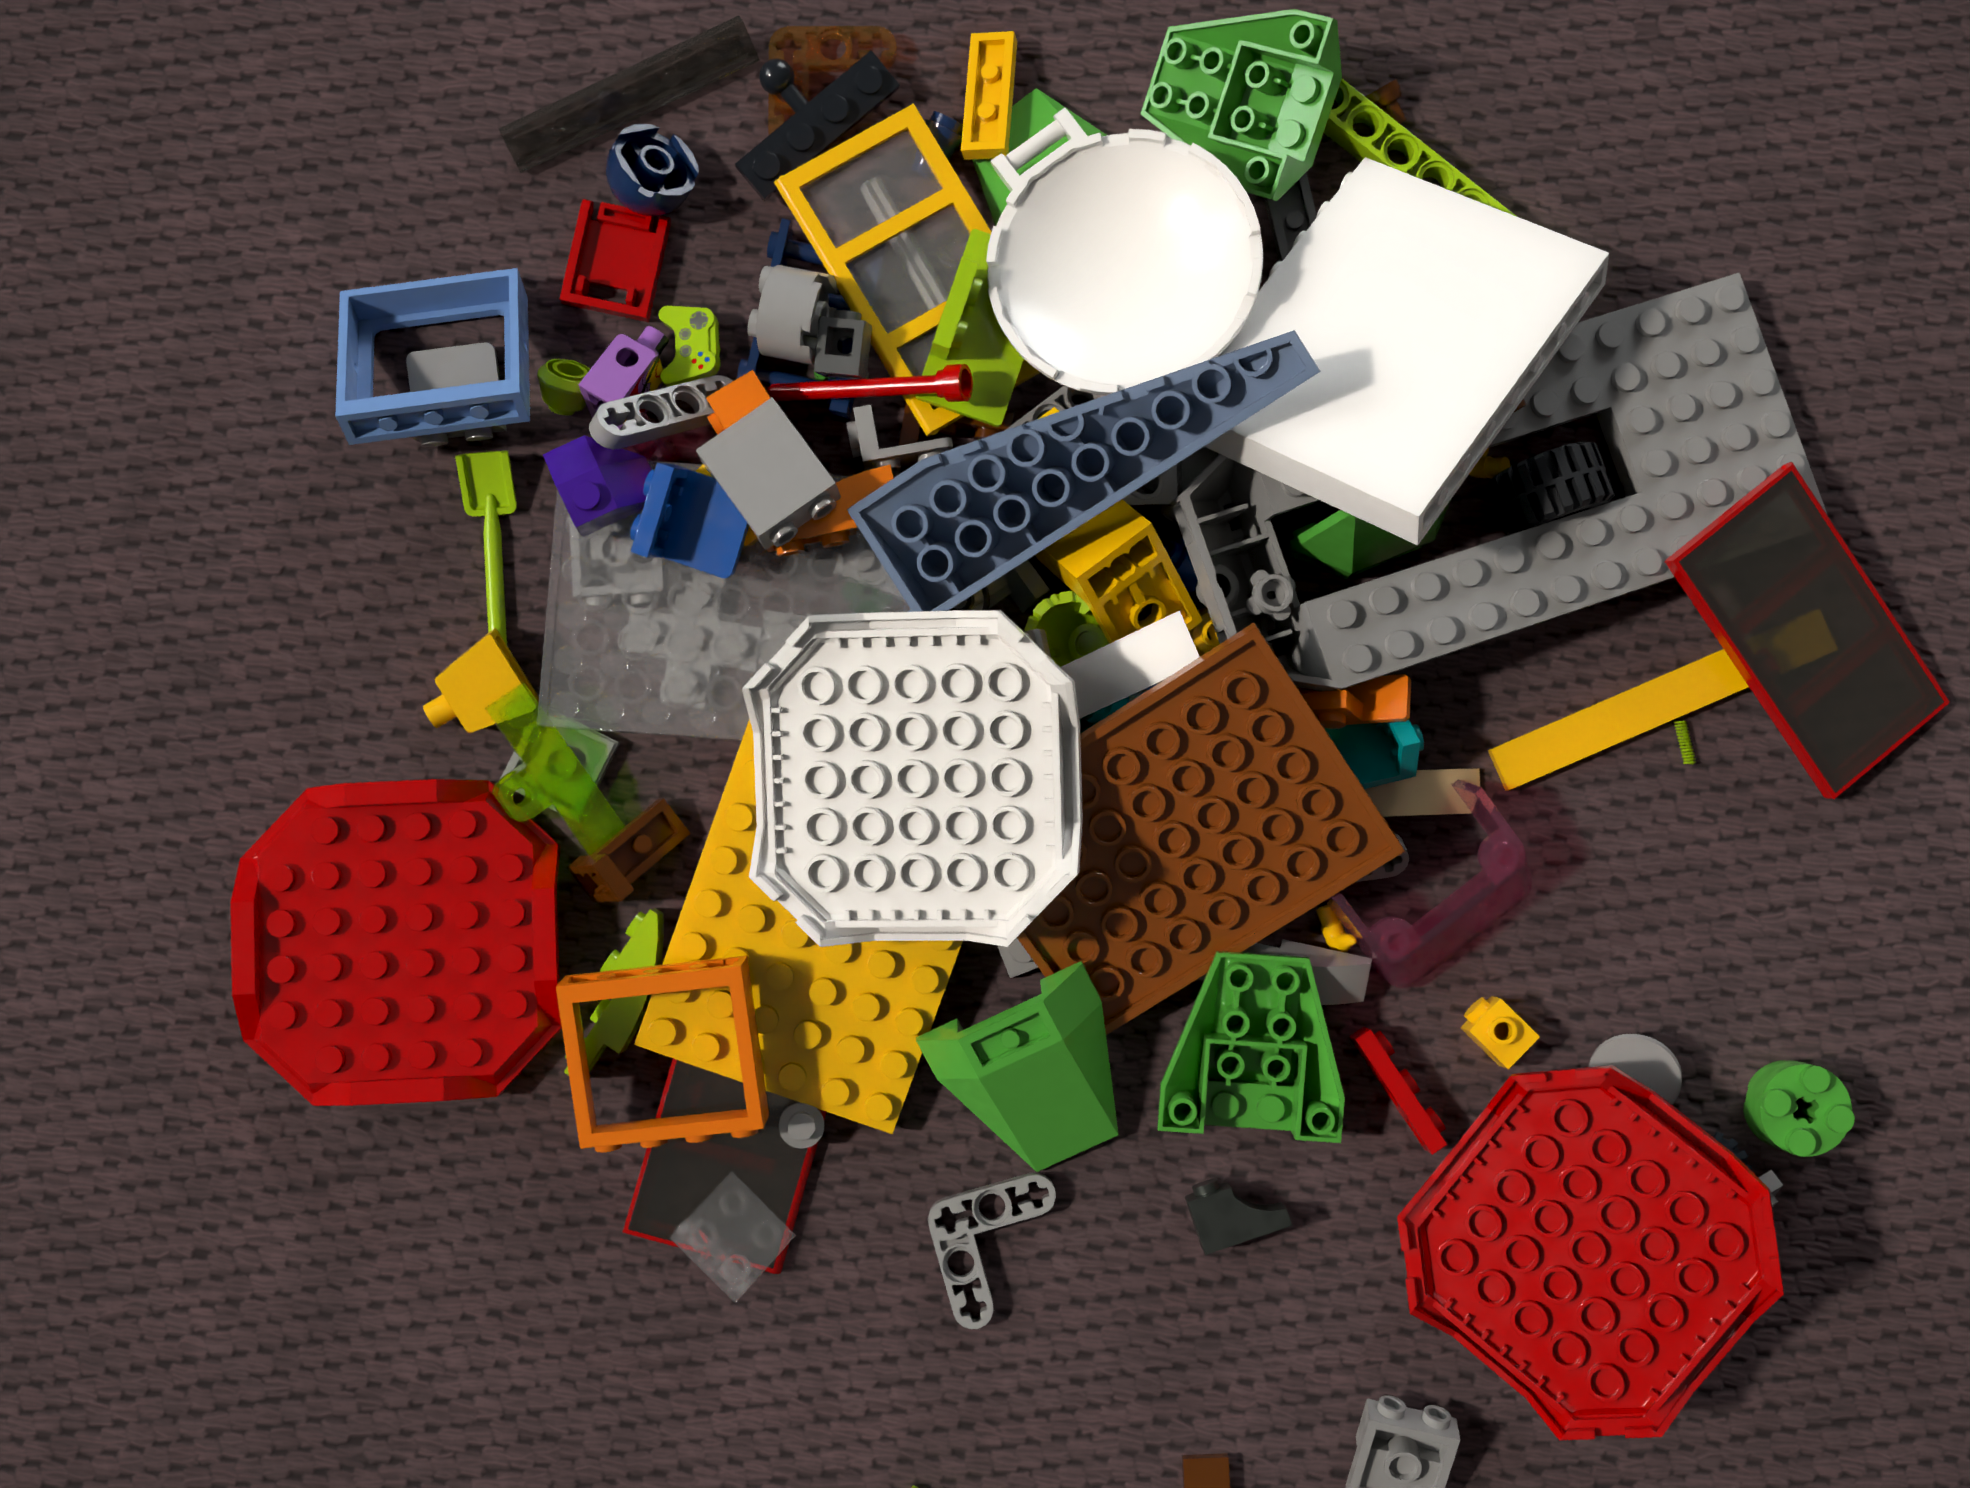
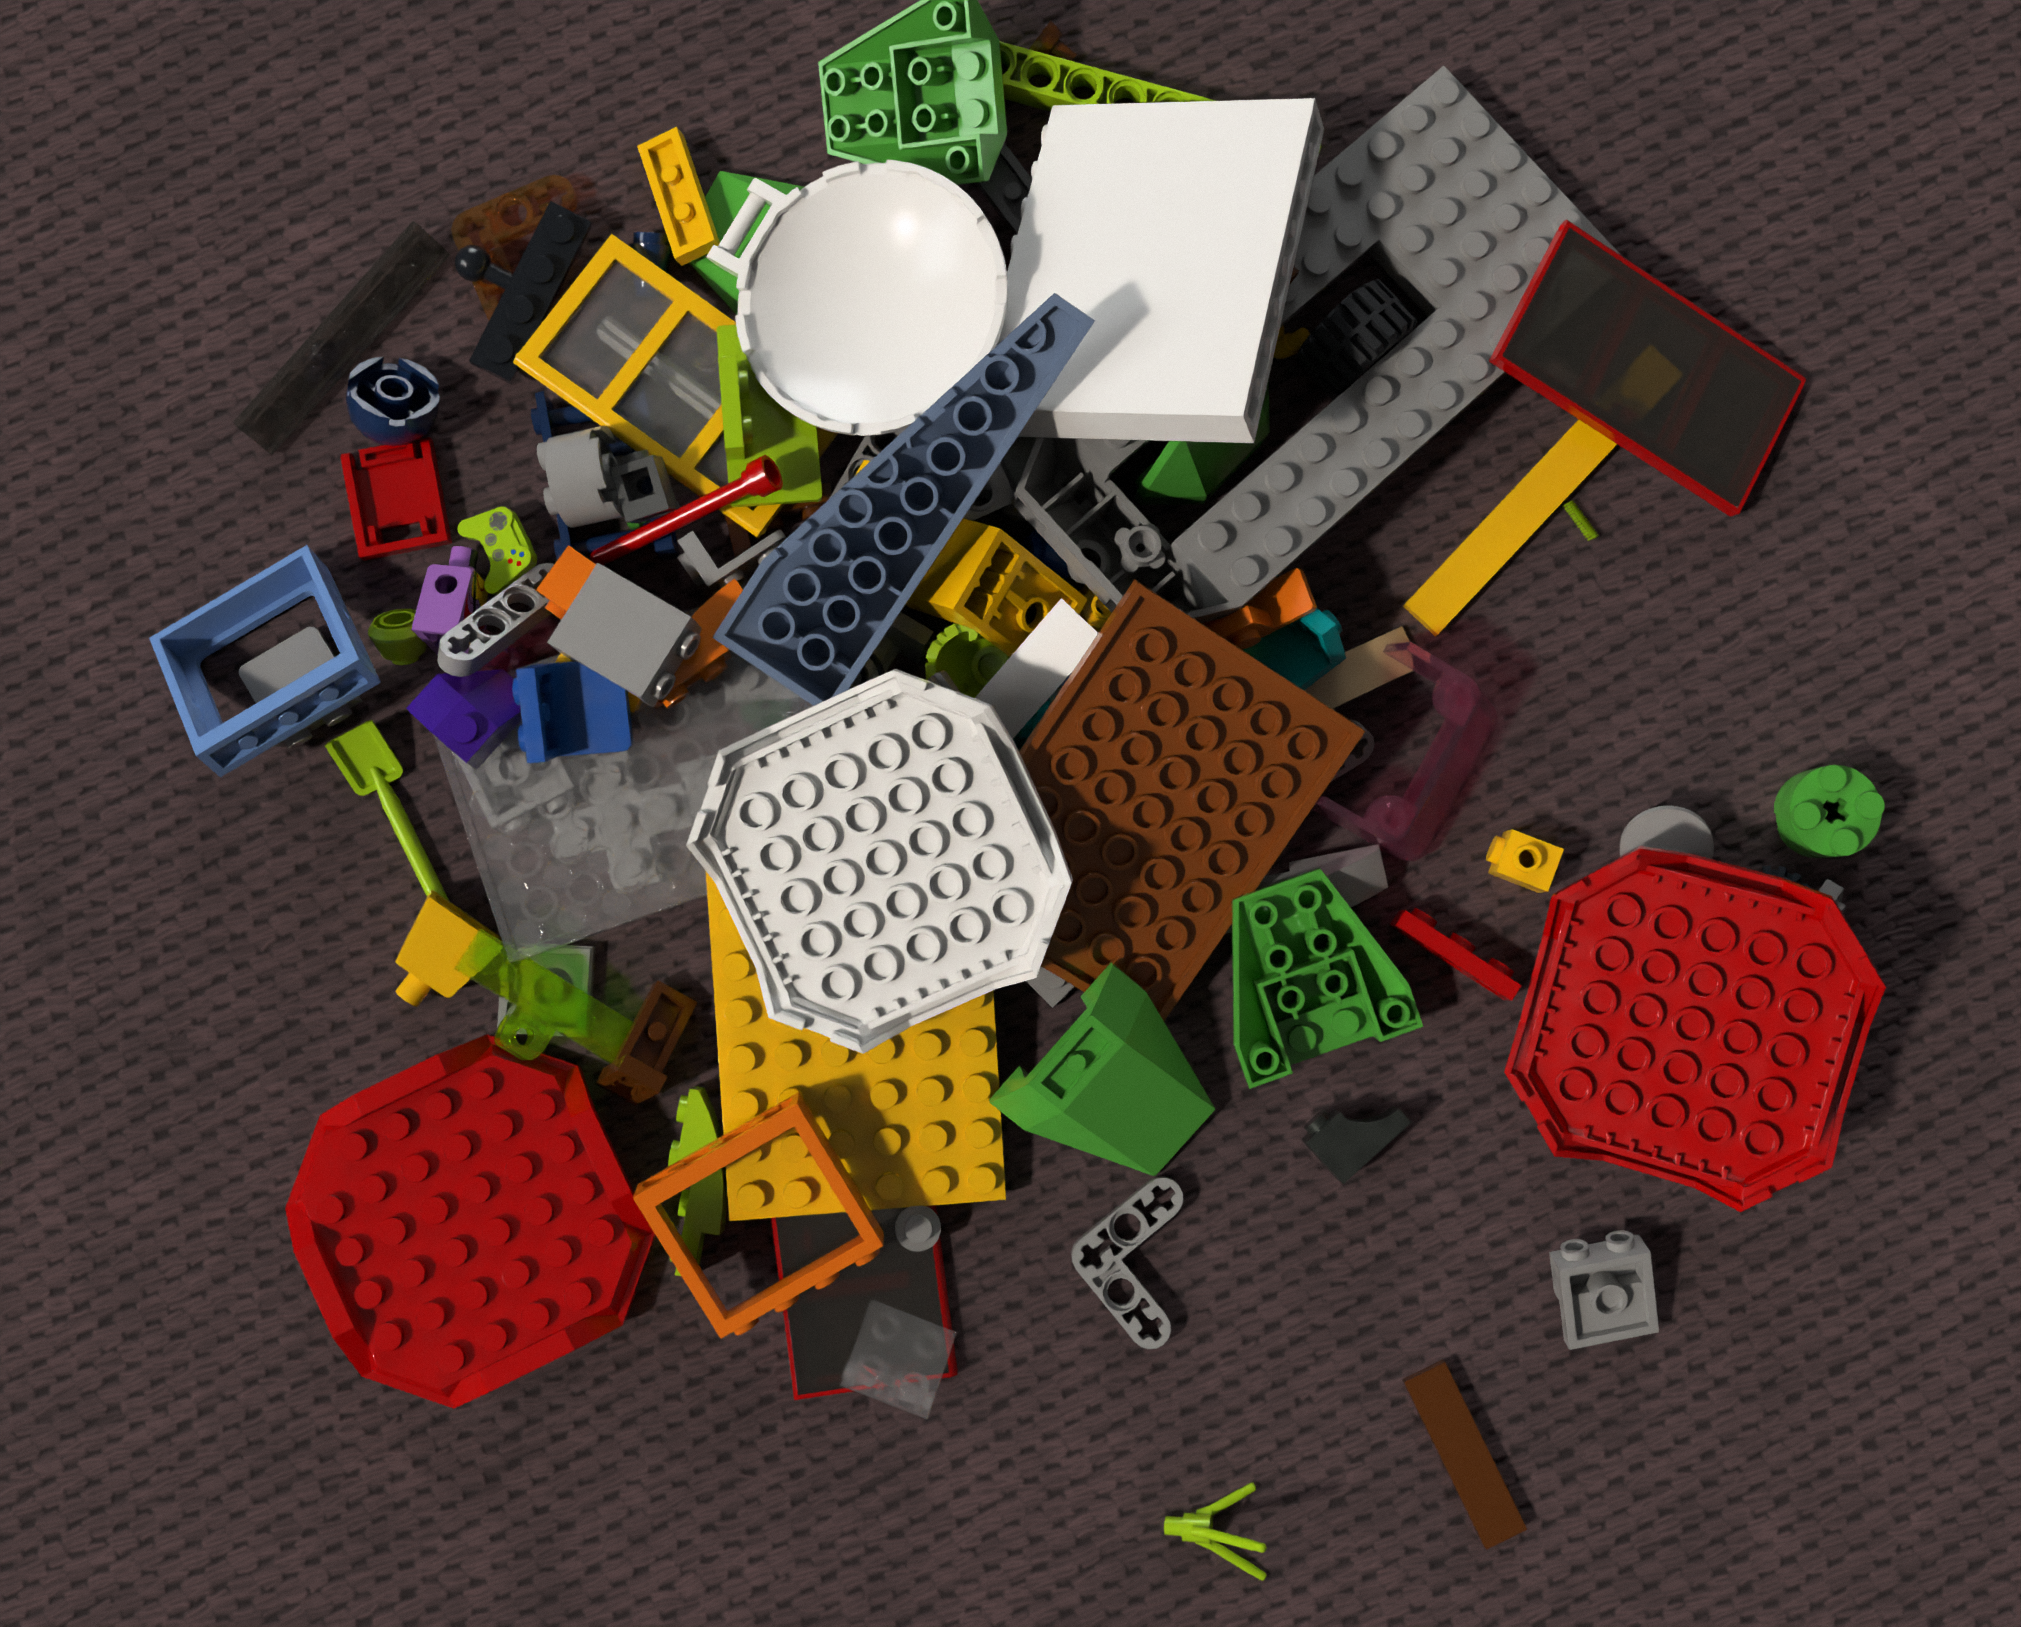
camera: 25 degrees left, 0 degrees up
yellow animal [1316,904,1357,953] -> none

